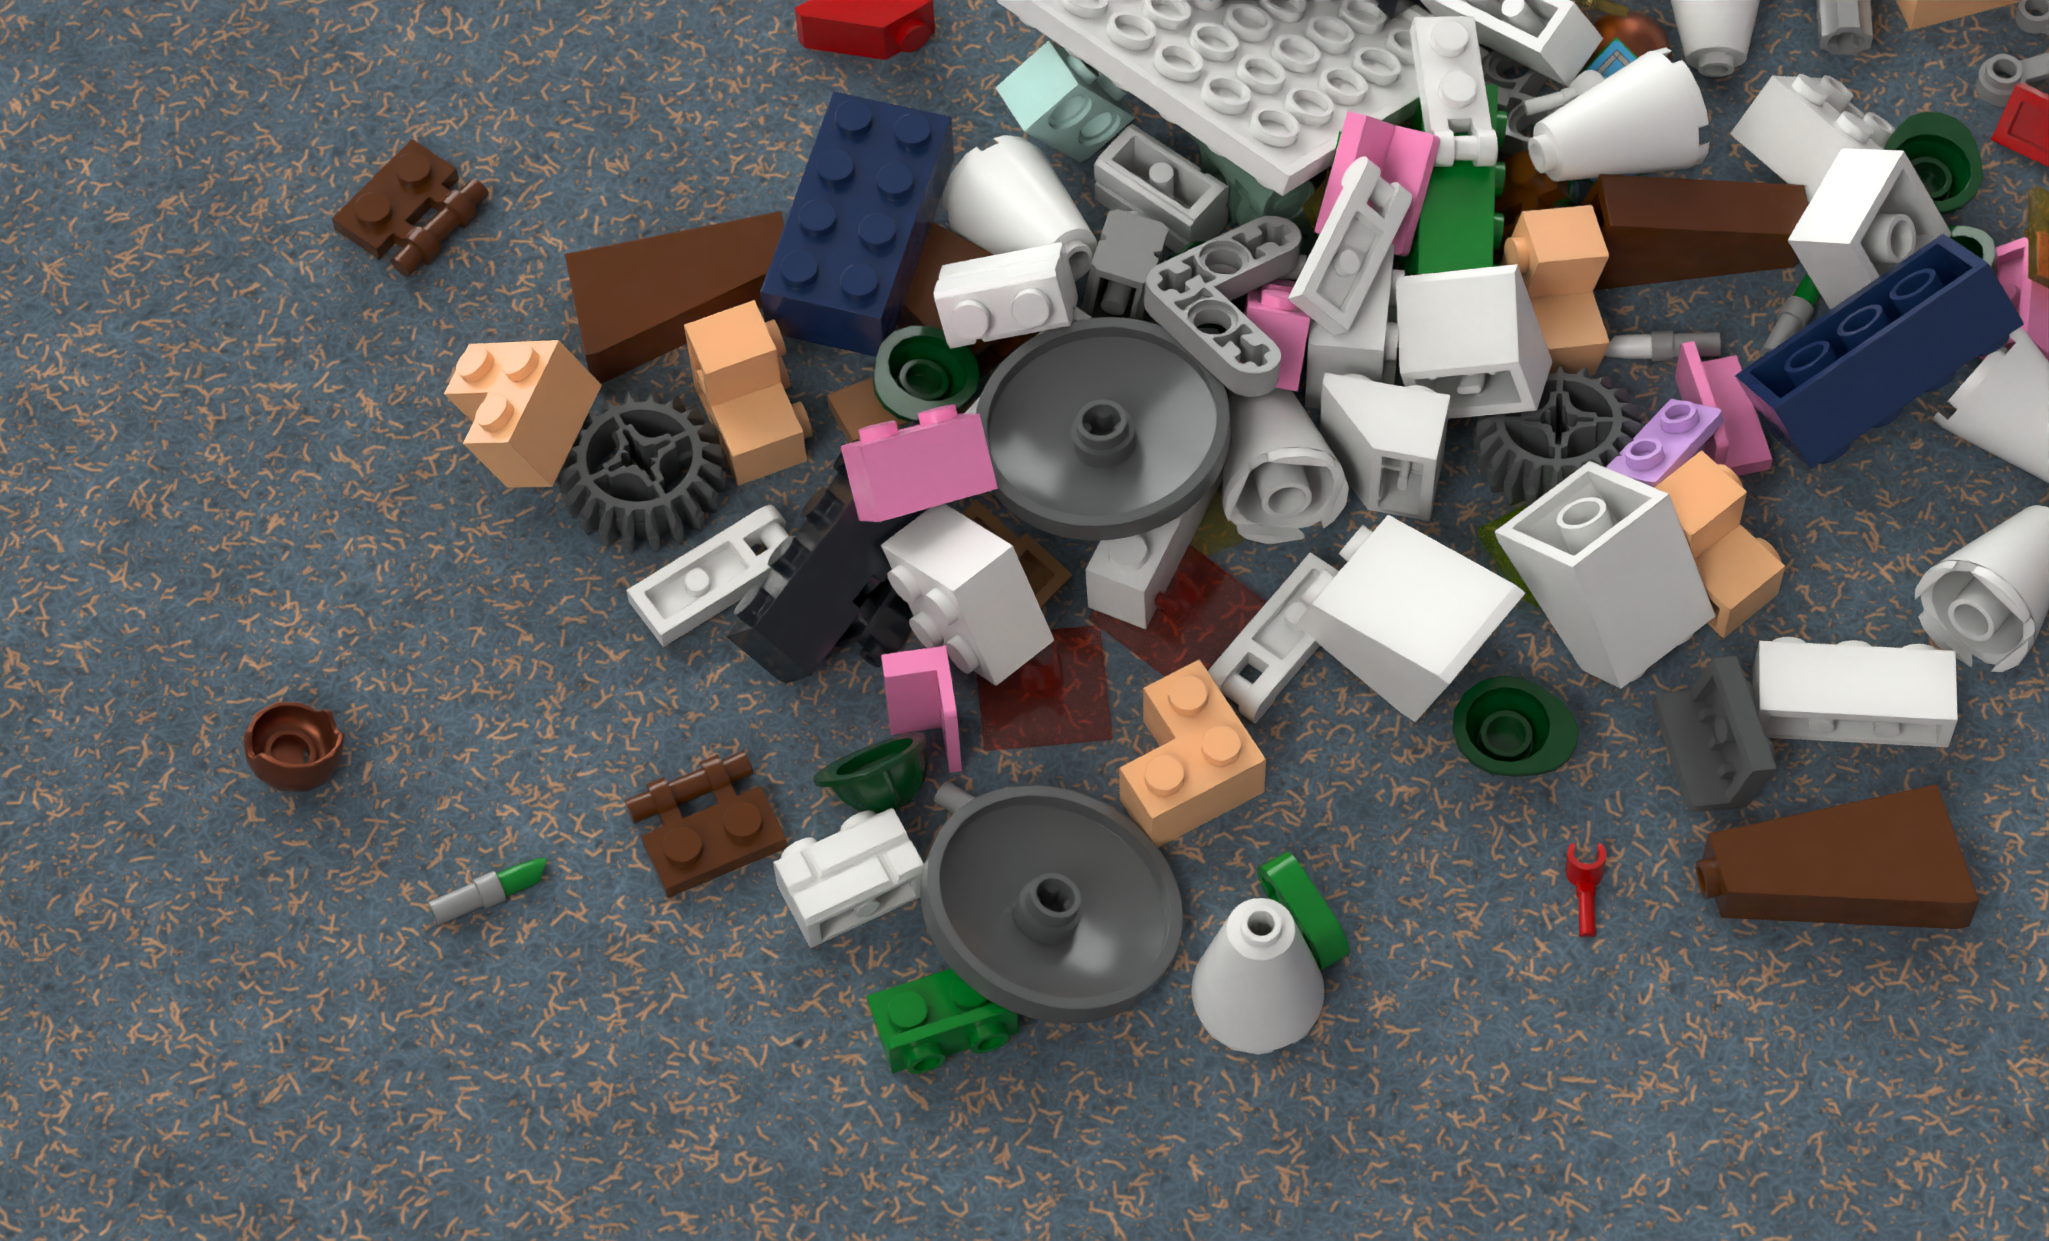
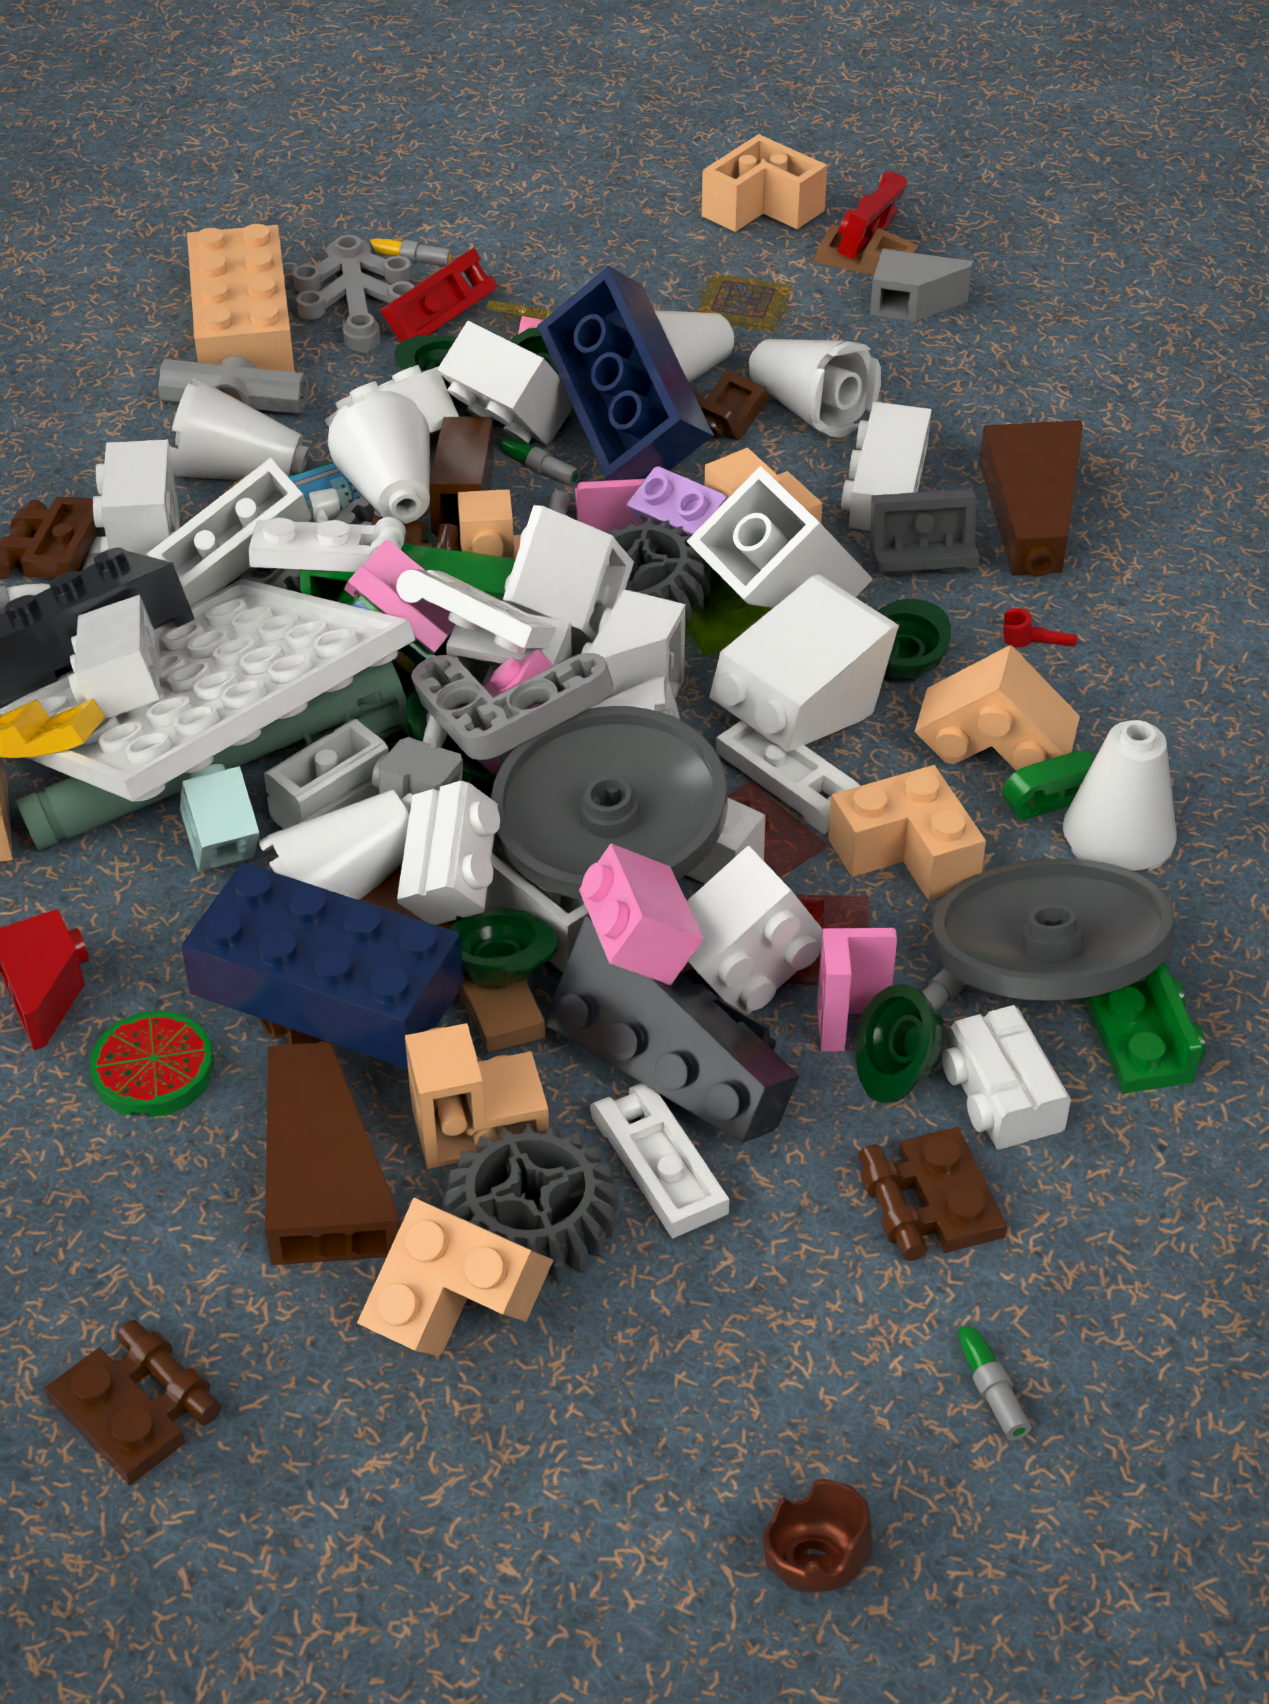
camera: 85 degrees left, 15 degrees down
none -> tile [90,1010,214,1117]
none -> reddish brown bracket [694,370,769,441]
none -> light nougat brick [914,645,1080,771]

